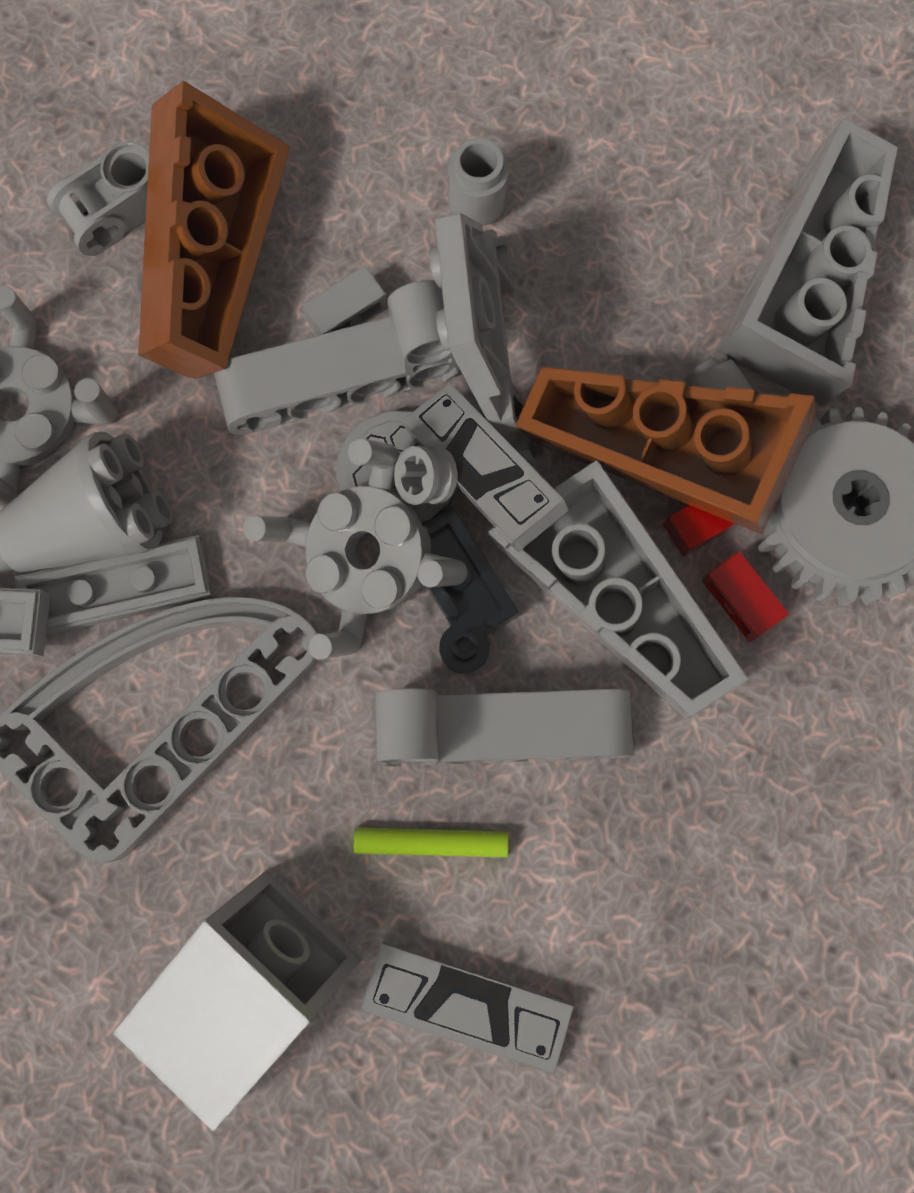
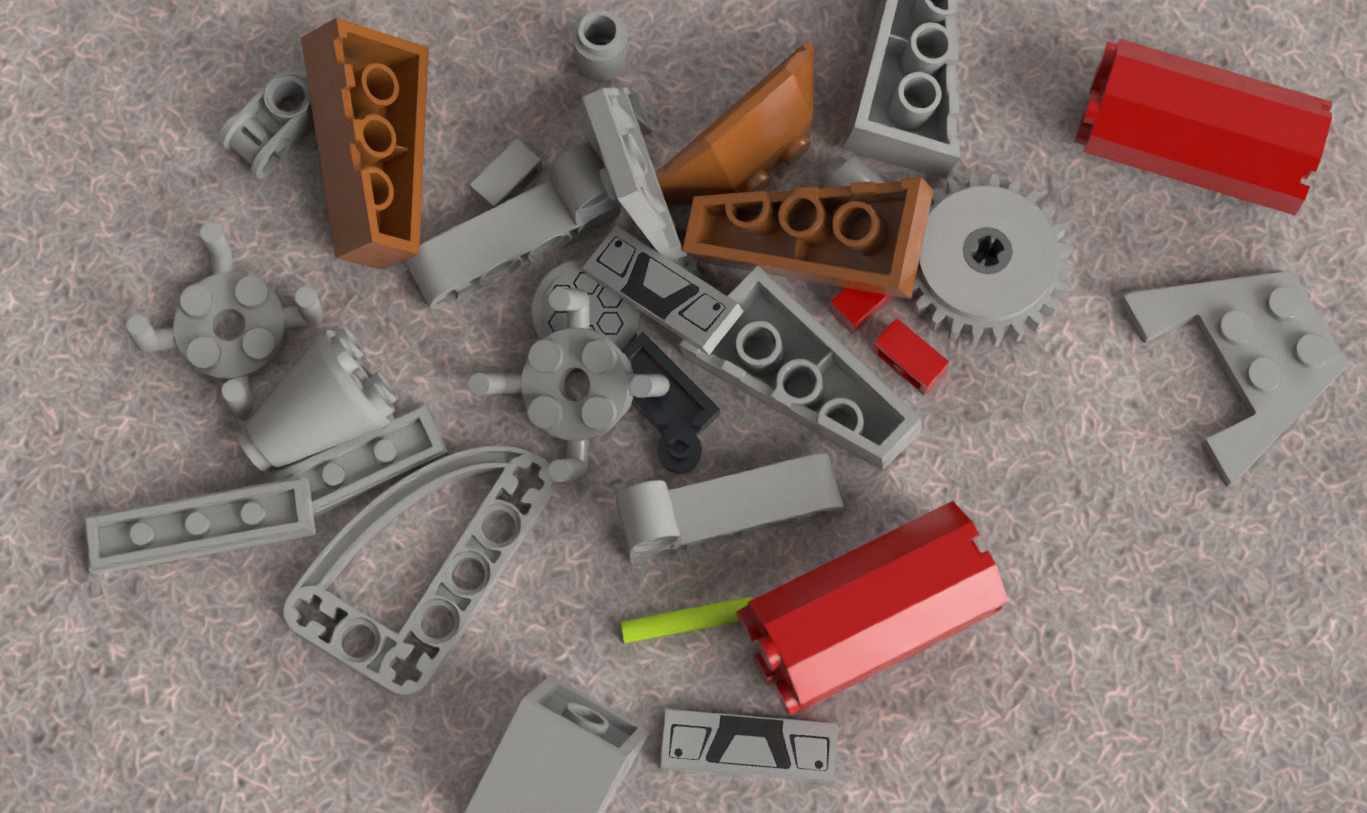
camera: 15 degrees left, 5 degrees down
light grey bush [394,446,458,505] -> none
none -> dark orange wedge [655,40,814,205]
none -> red brick [736,501,1008,715]

